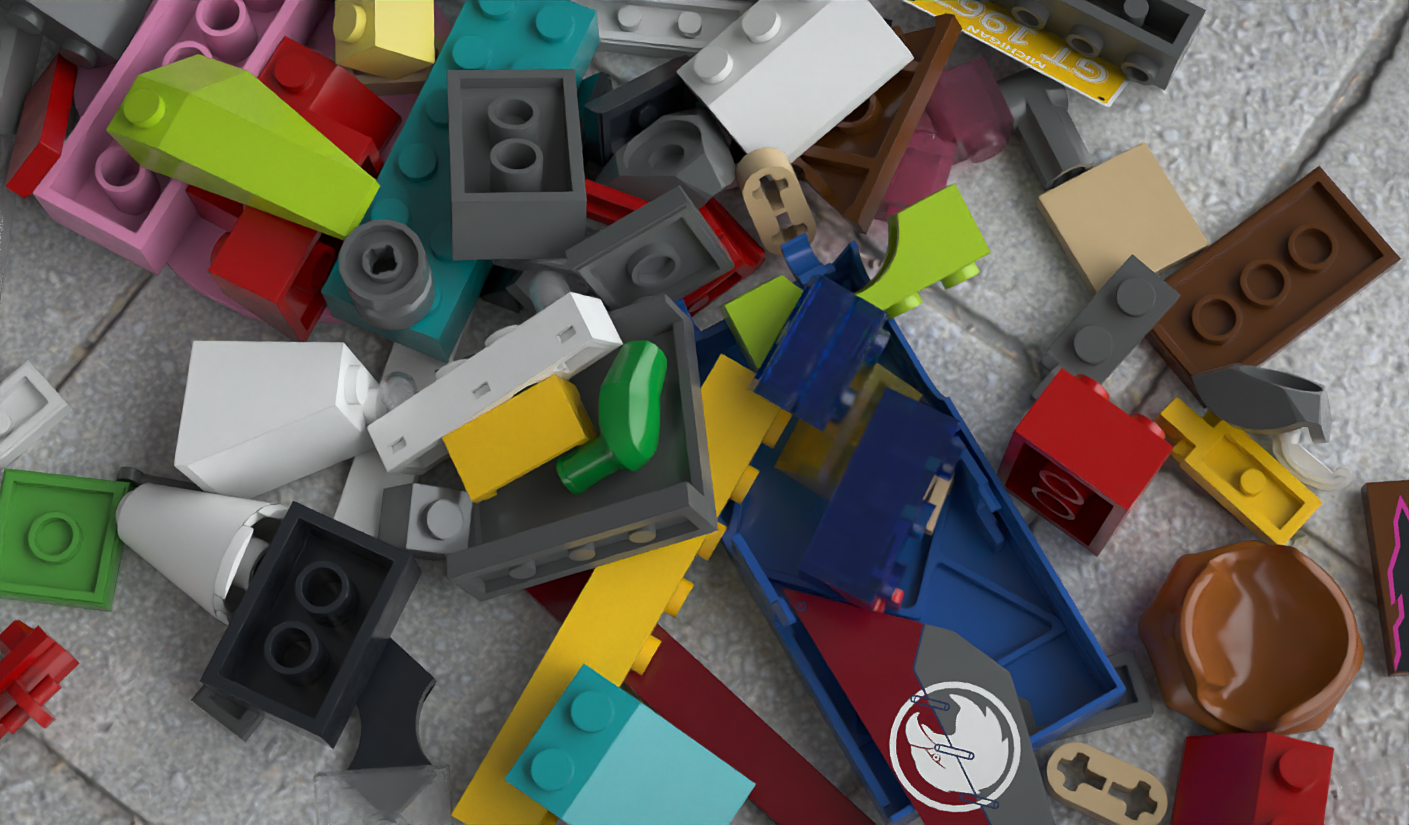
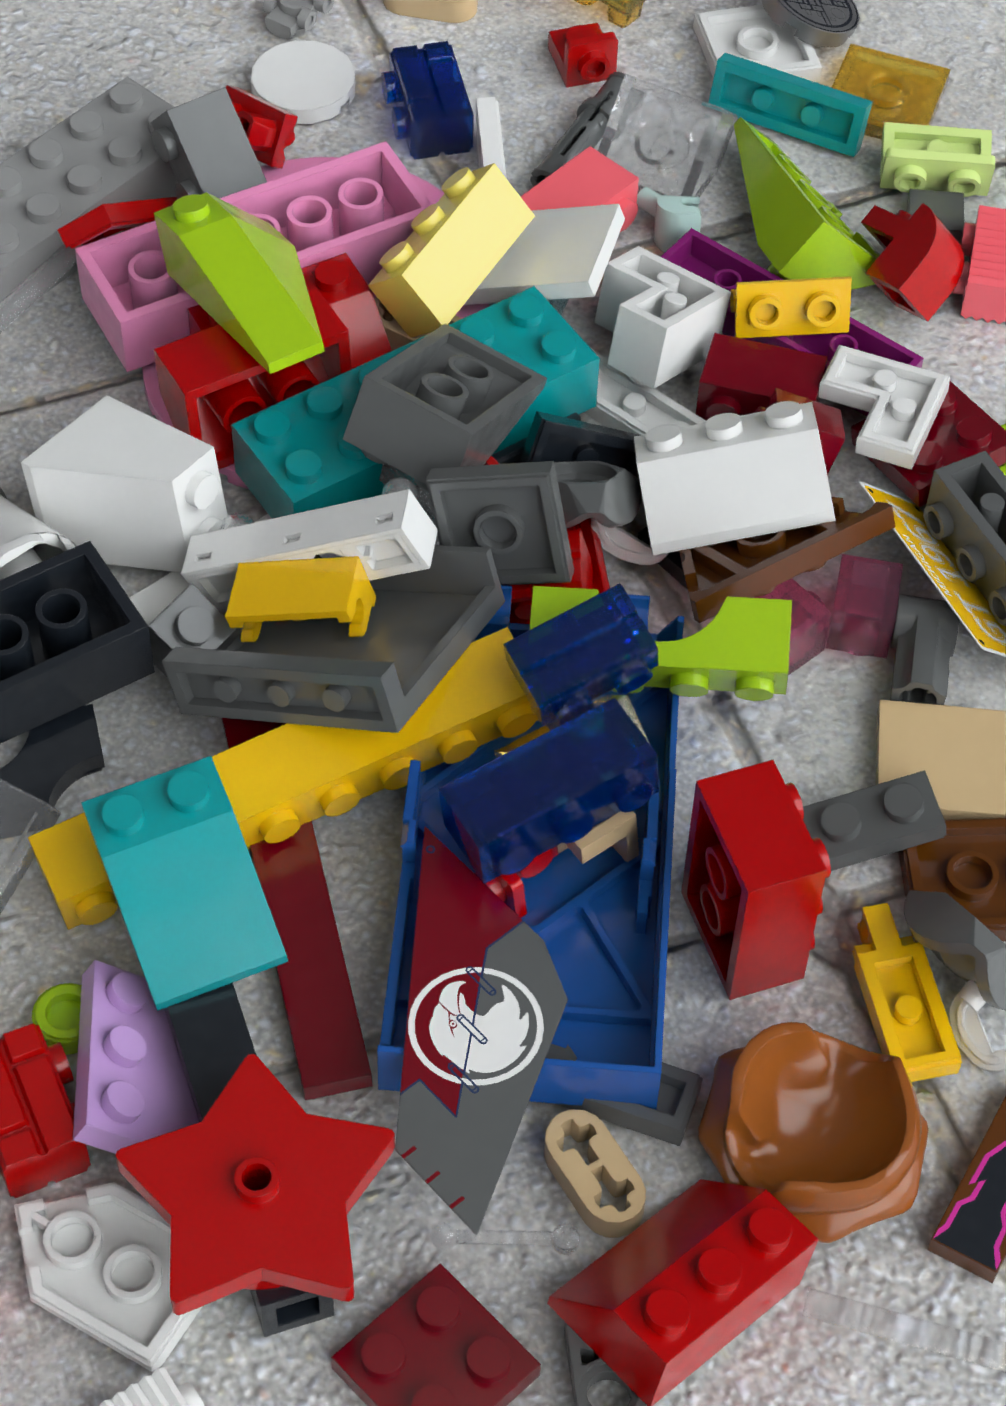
camera: 30 degrees right, 20 degrees down
dark grey wheel [339,219,436,330] -> none
green arm [556,340,667,496] -> none
tan beam [735,147,817,256] -> none

